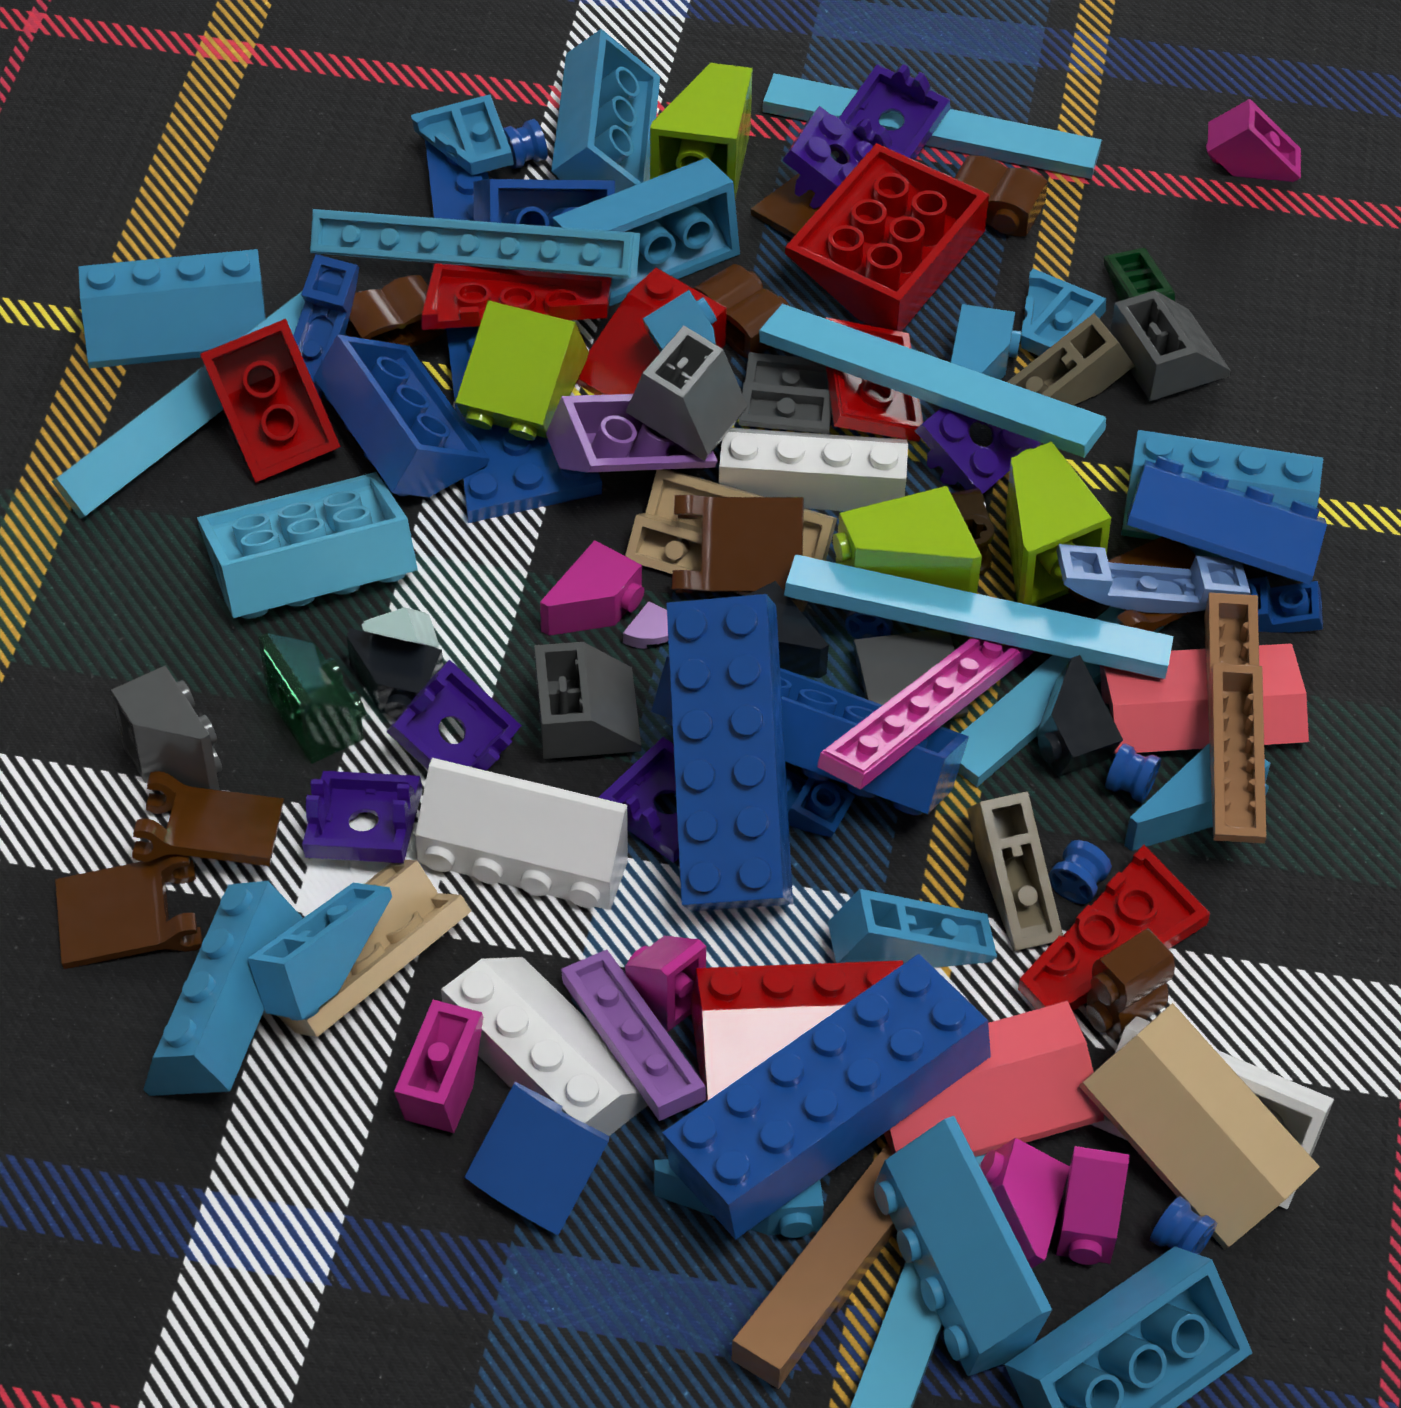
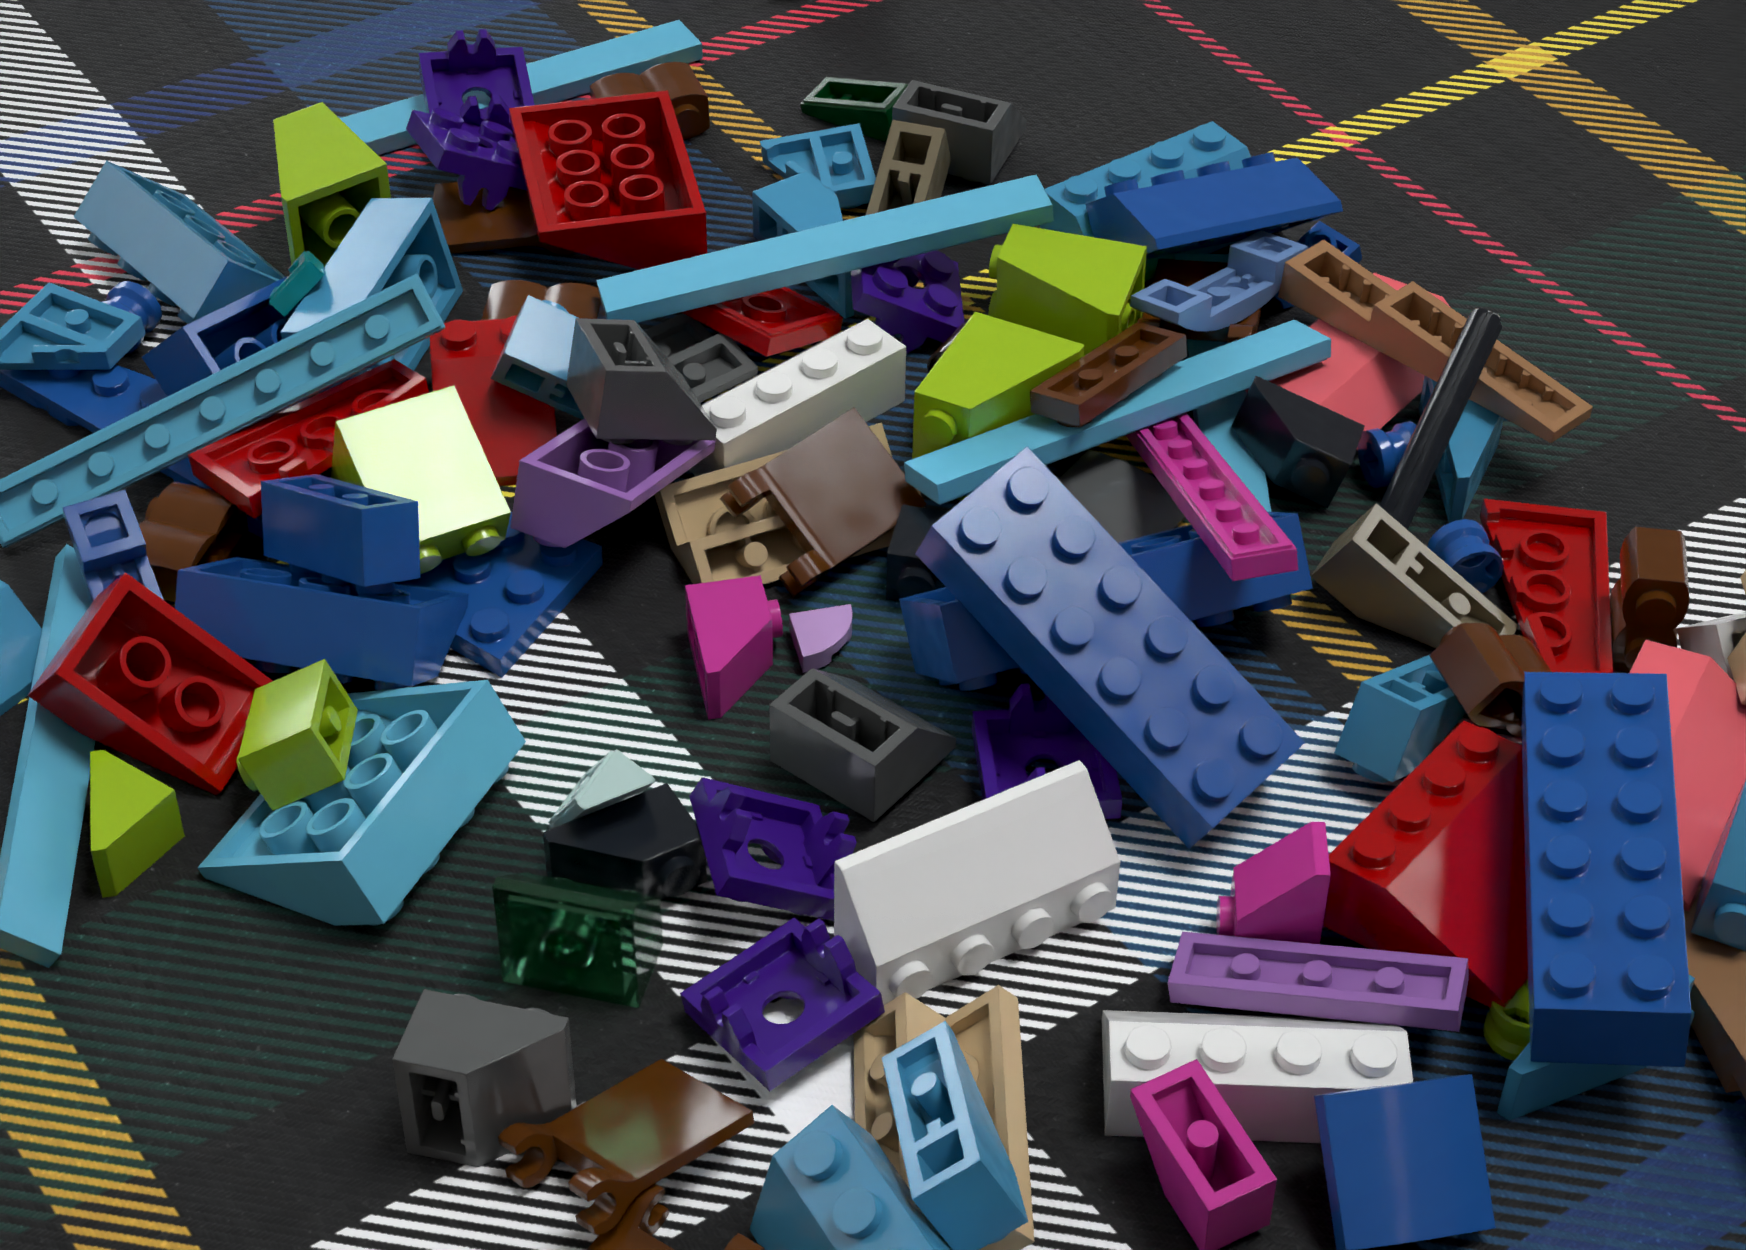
camera: 45 degrees left, 10 degrees down
none -> lime slope [90,750,185,898]
none -> lime brick [237,659,358,811]
none -> blue brick [261,474,420,594]
none -> teal tile [269,251,325,317]
none -> reddish brown plate [1030,322,1187,427]
none -> black axle [1379,307,1502,530]
none -> reddish brown brick [1429,623,1552,737]

